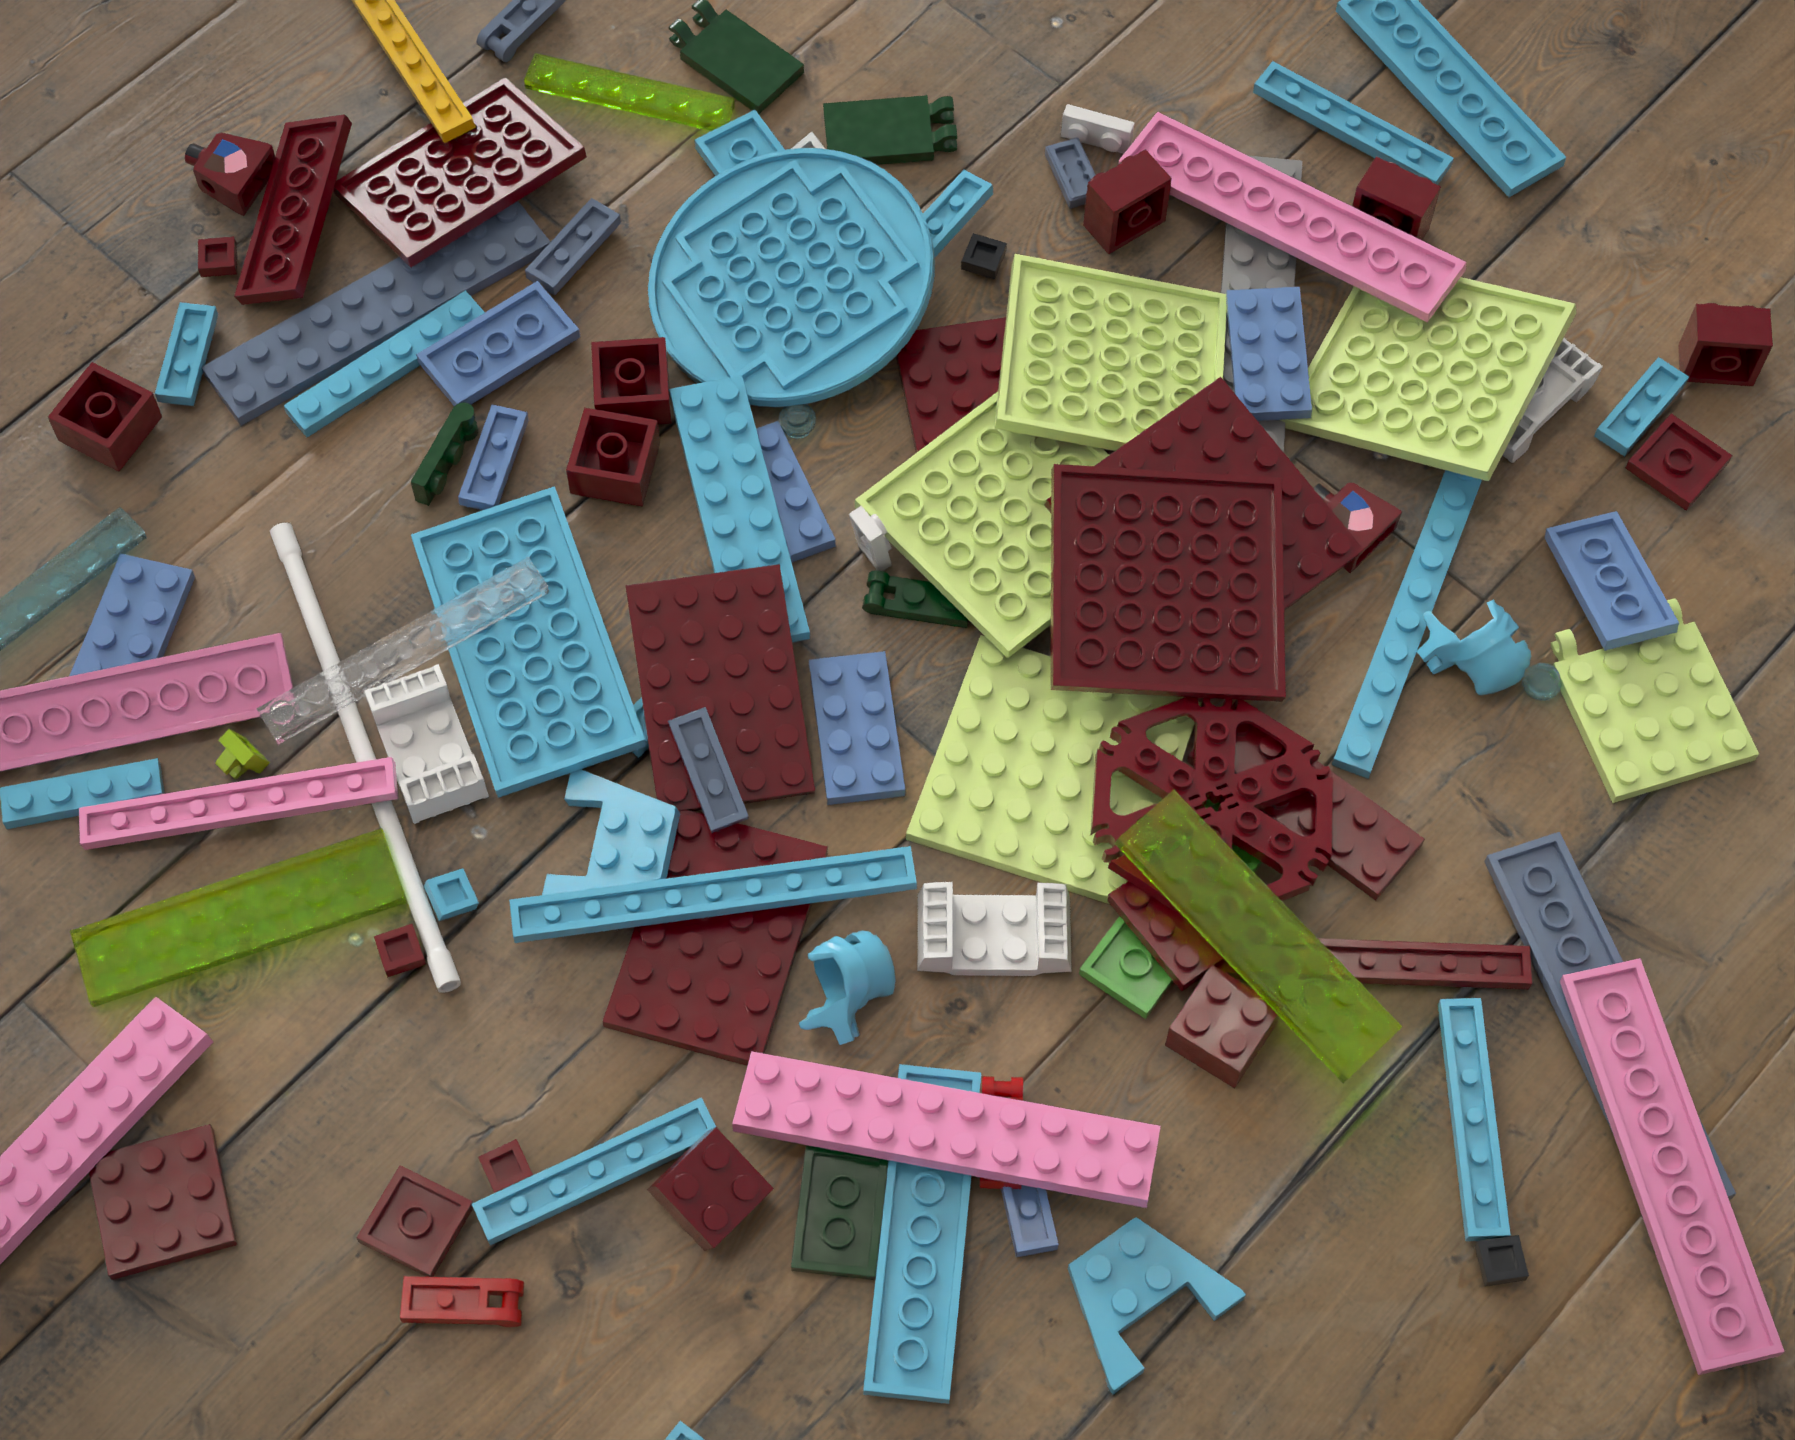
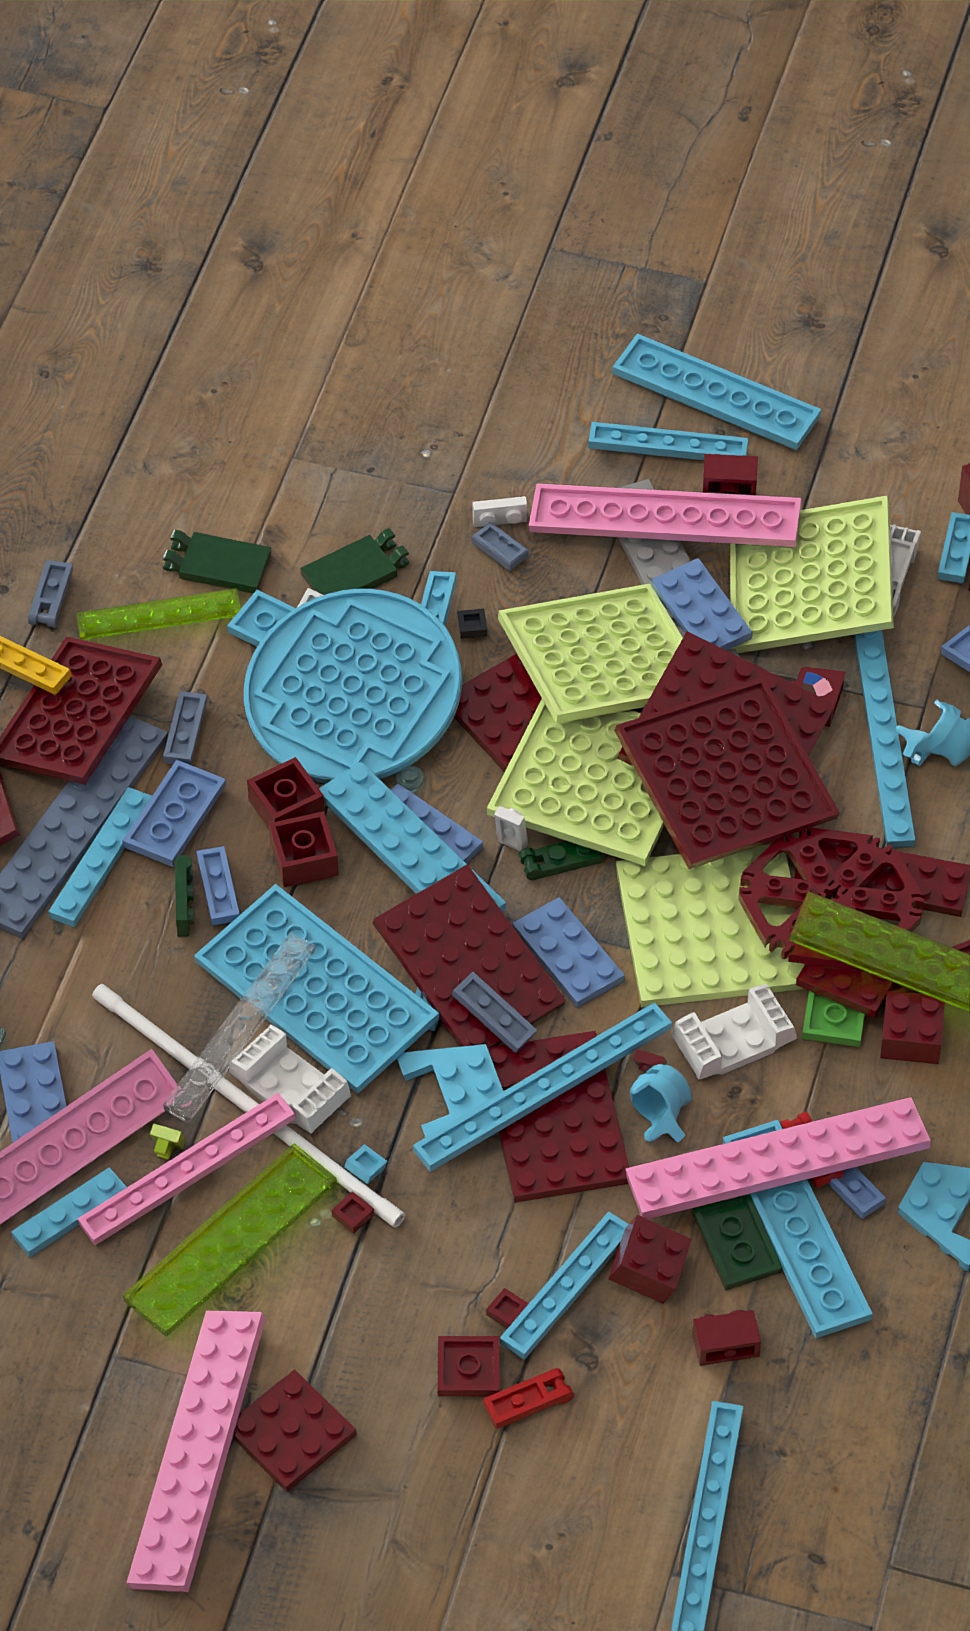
camera: 25 degrees left, 10 degrees down
dark red brick [1083,149,1172,254] -> none
none -> dark red plate [633,1049,667,1072]
none -> dark red brick [692,1310,761,1366]

